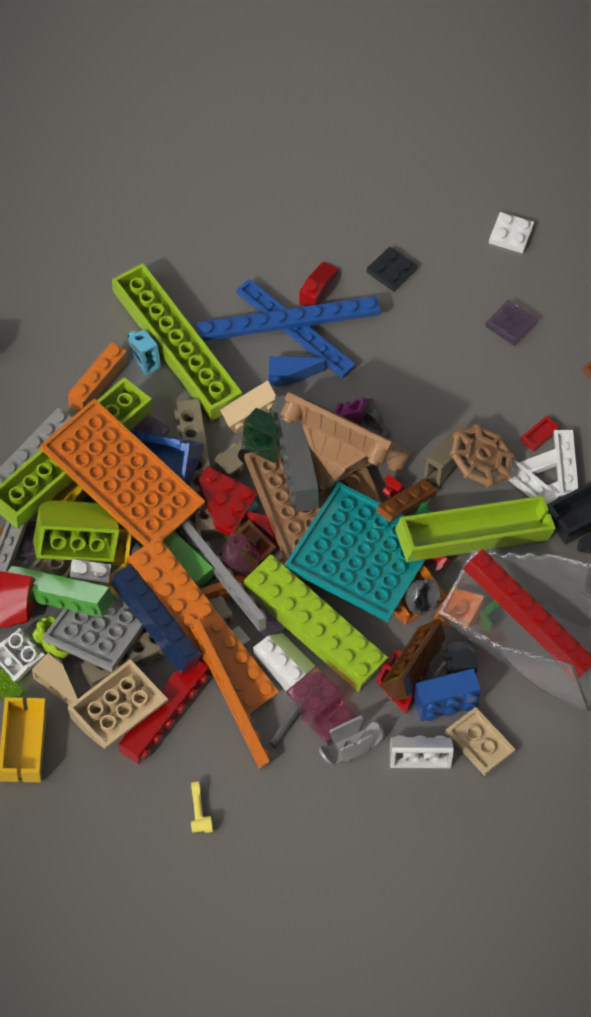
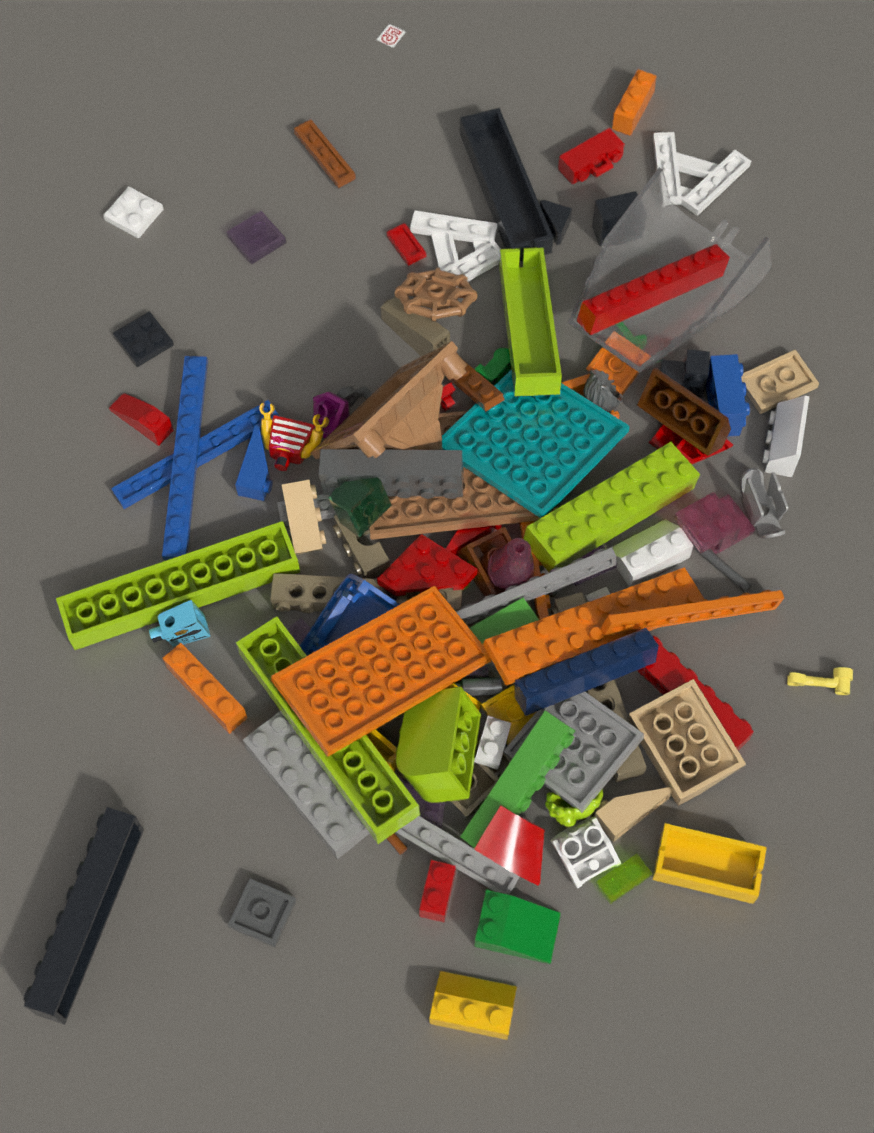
camera: 75 degrees left, 5 degrees up
none -> torso [259,403,329,471]

